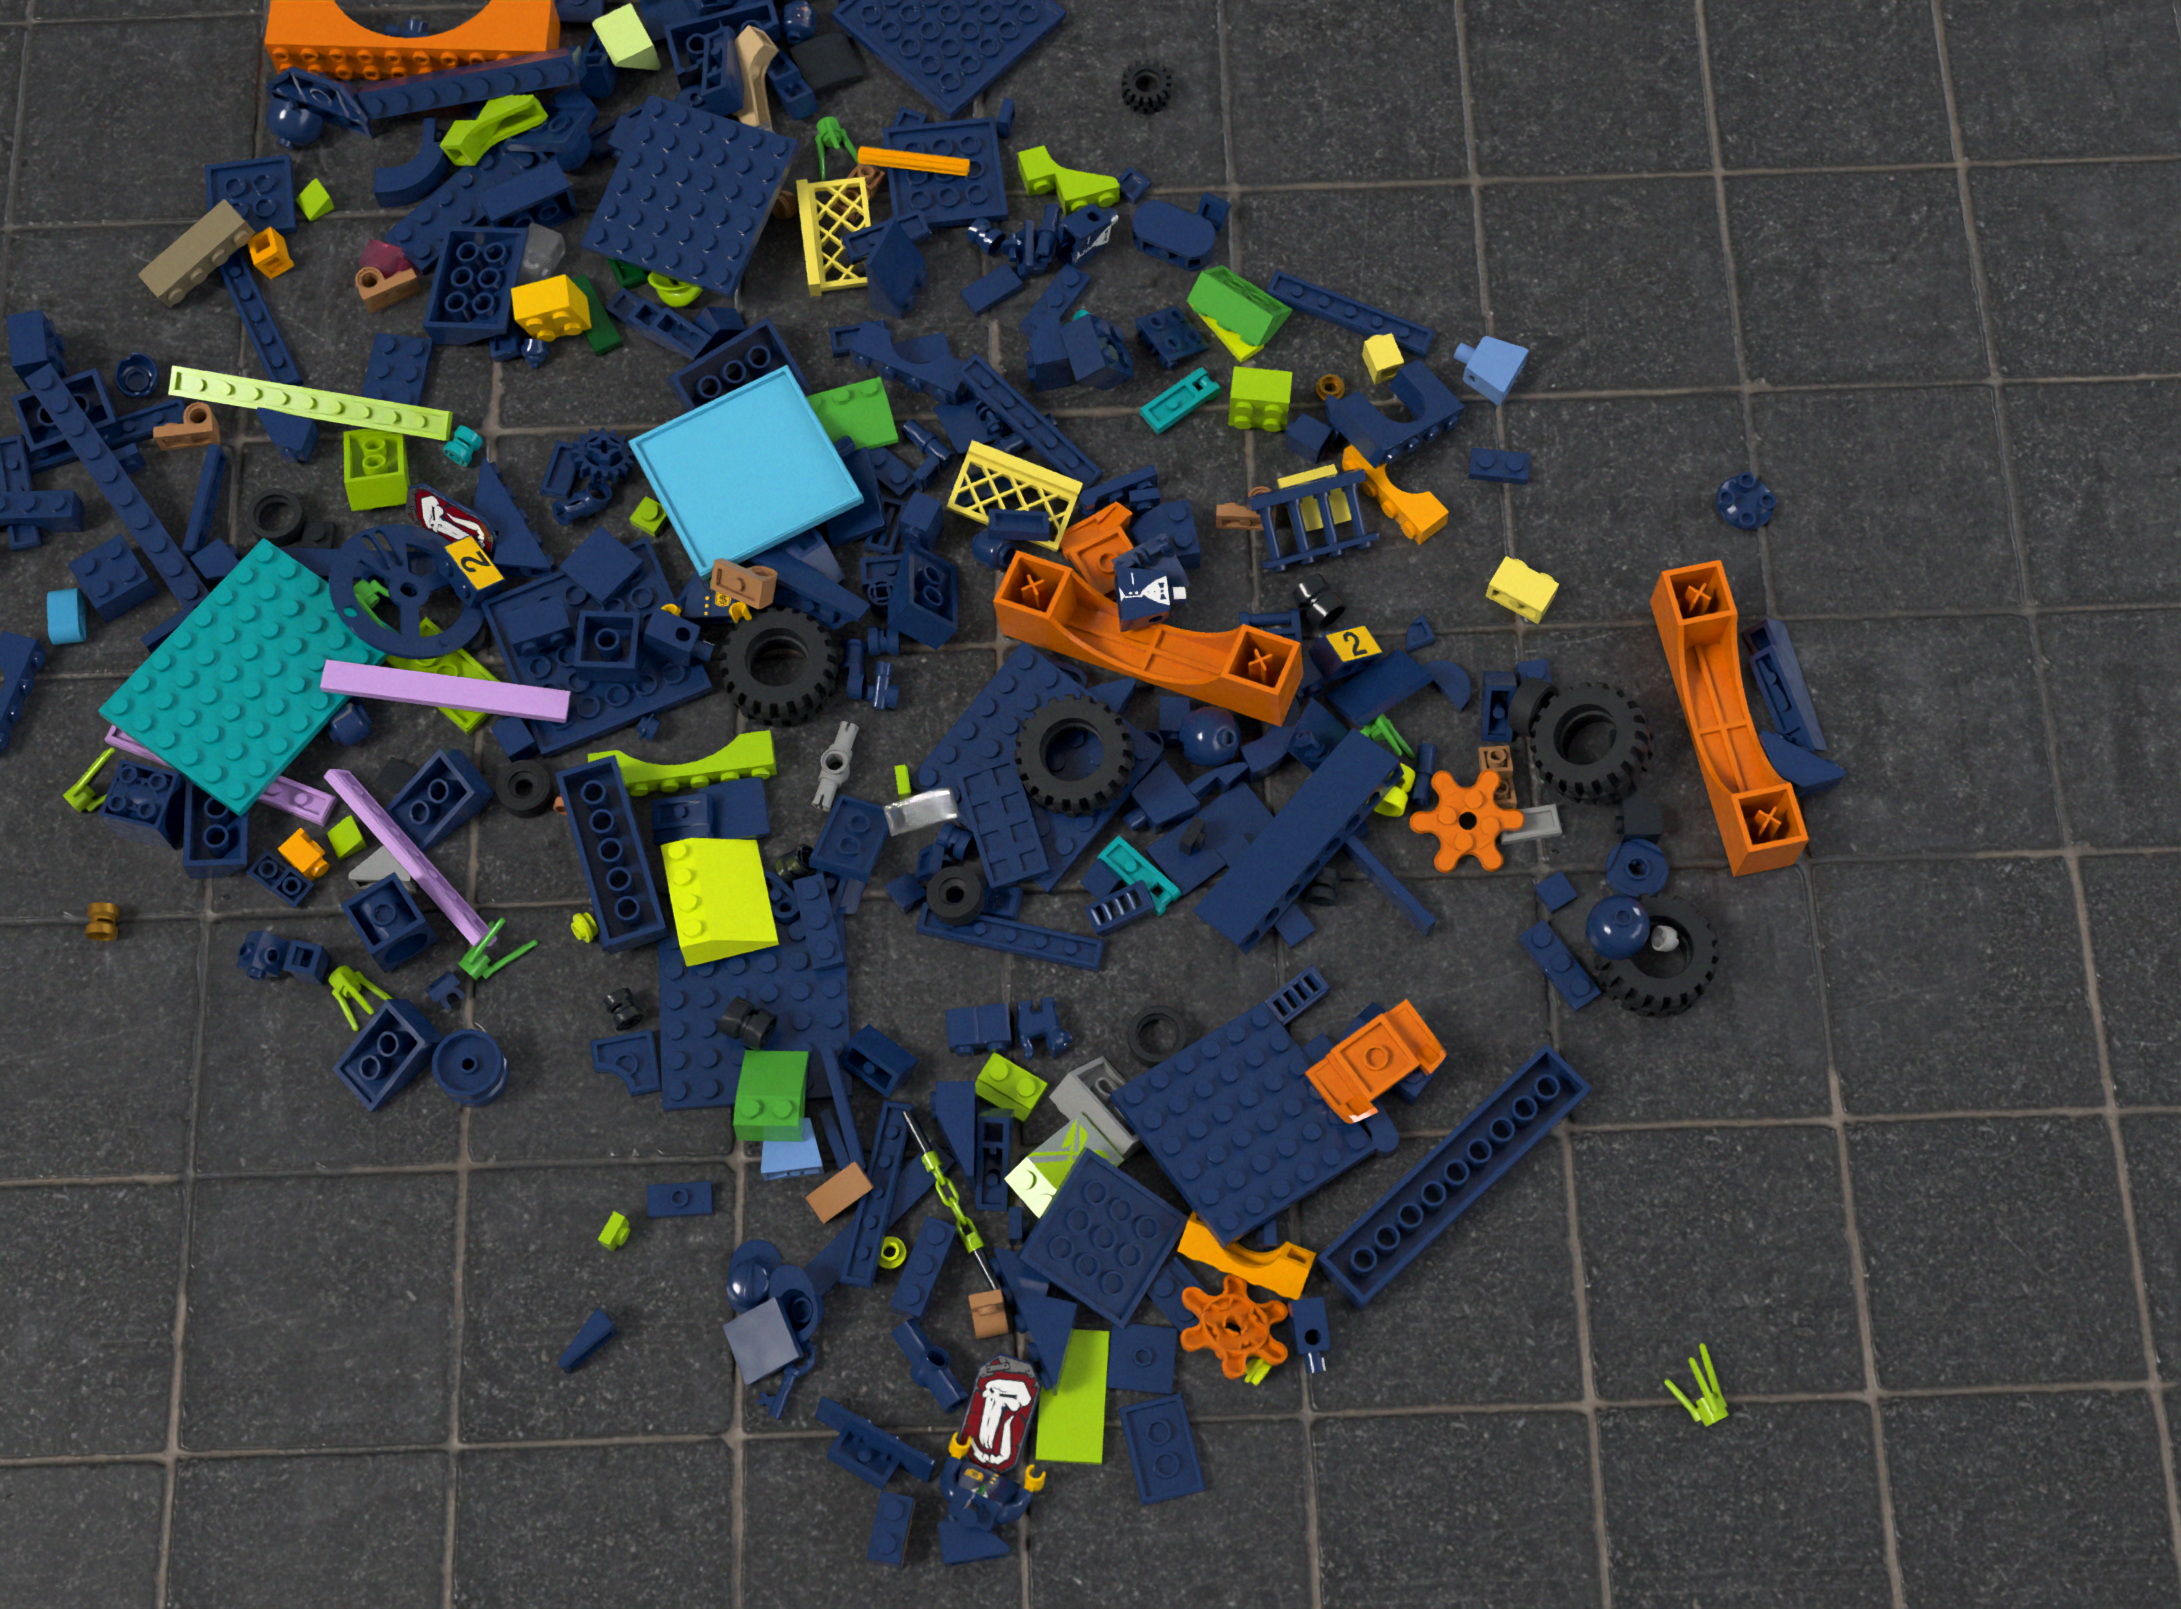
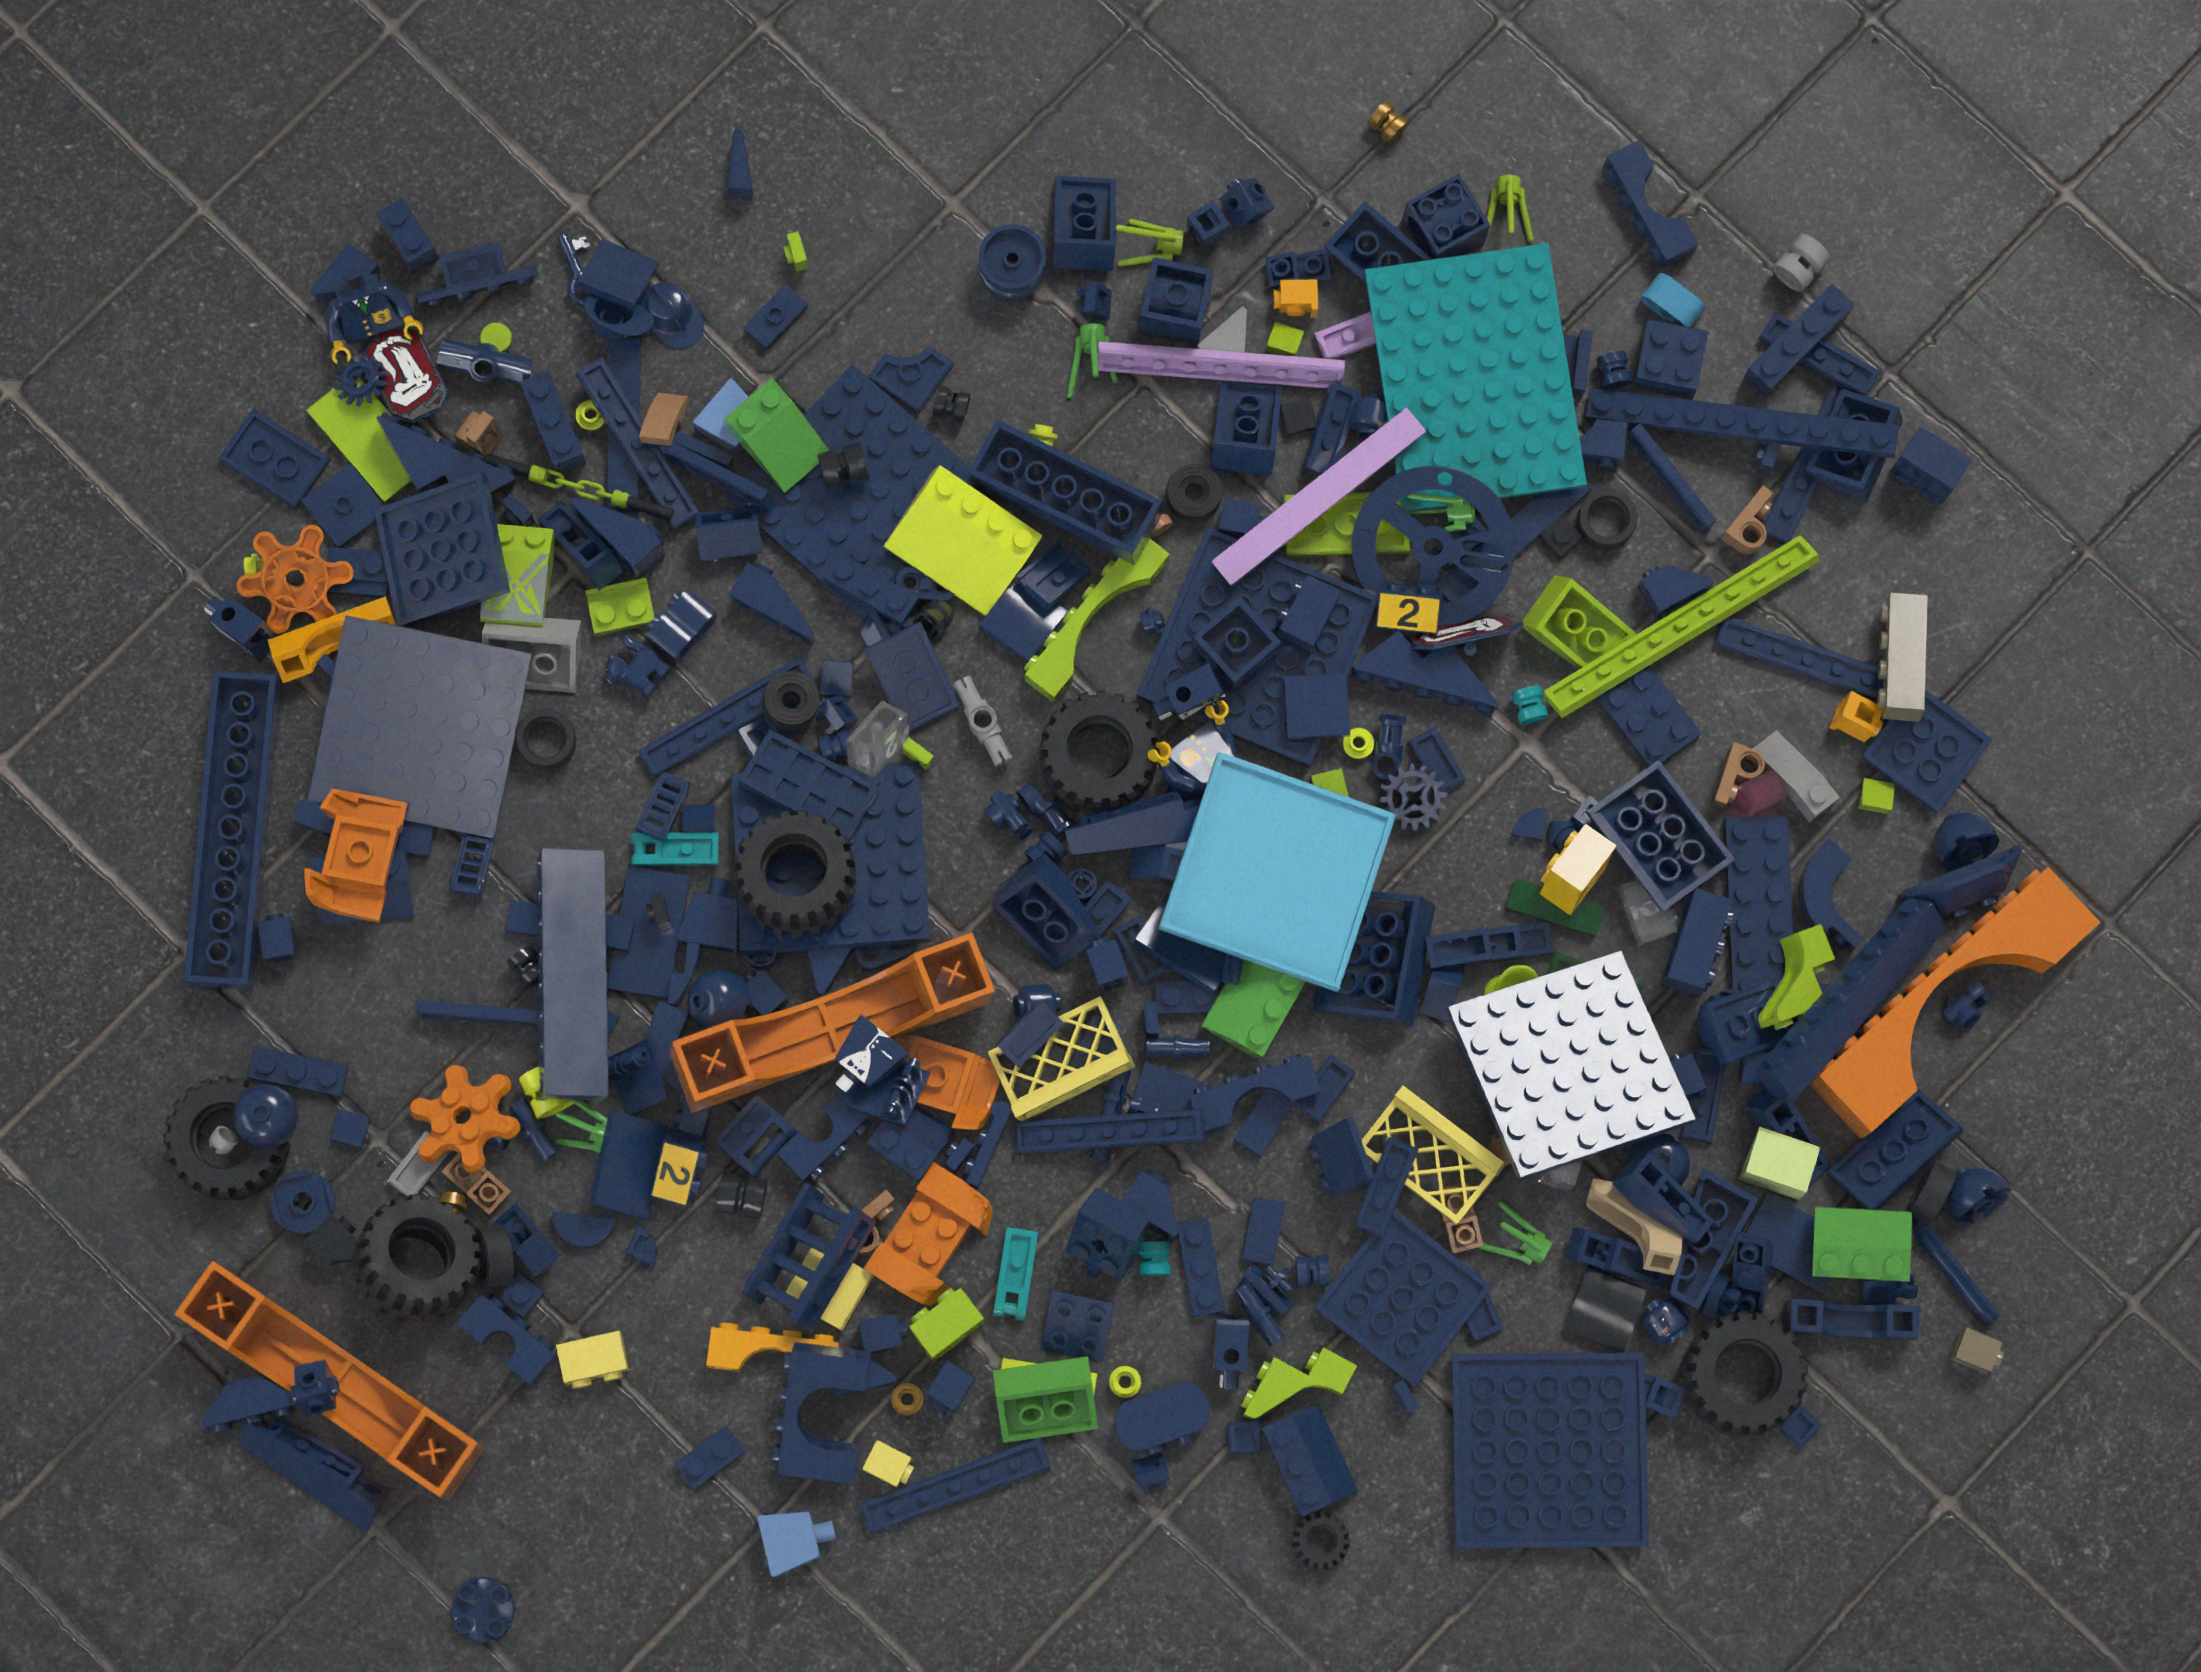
camera: 130 degrees right, 10 degrees up
dark blue hair [114,352,160,399] -> none
medium nougat plate [710,558,778,609] -> none
light orange axle [857,146,970,176] -> none
none -> dark blue brick [258,914,299,964]
none -> dark blue brick [291,1360,340,1416]
none -> dark blue gear [334,355,388,406]
none -> pearl gold plate [437,1192,468,1215]
none -> dark blue arch [457,1294,557,1387]
none -> lime tile [480,323,512,353]
none -> dark blue slope [729,563,815,645]
none -> dark blue arch [776,1090,872,1184]
none -> orange piece [863,1162,993,1306]
none -> dark blue brick [926,1361,975,1416]
none -> neon yellow plate [1109,1366,1141,1398]
none -> dark blue slope [1260,1404,1359,1518]
none -> dark blue plate [1302,382,1361,476]
none -> neon yellow plate [1343,728,1374,759]
none -> dark blue tile [1512,808,1548,841]
none -> dark blue wheel [1596,351,1633,390]
none -> light grey slope [1752,730,1840,823]

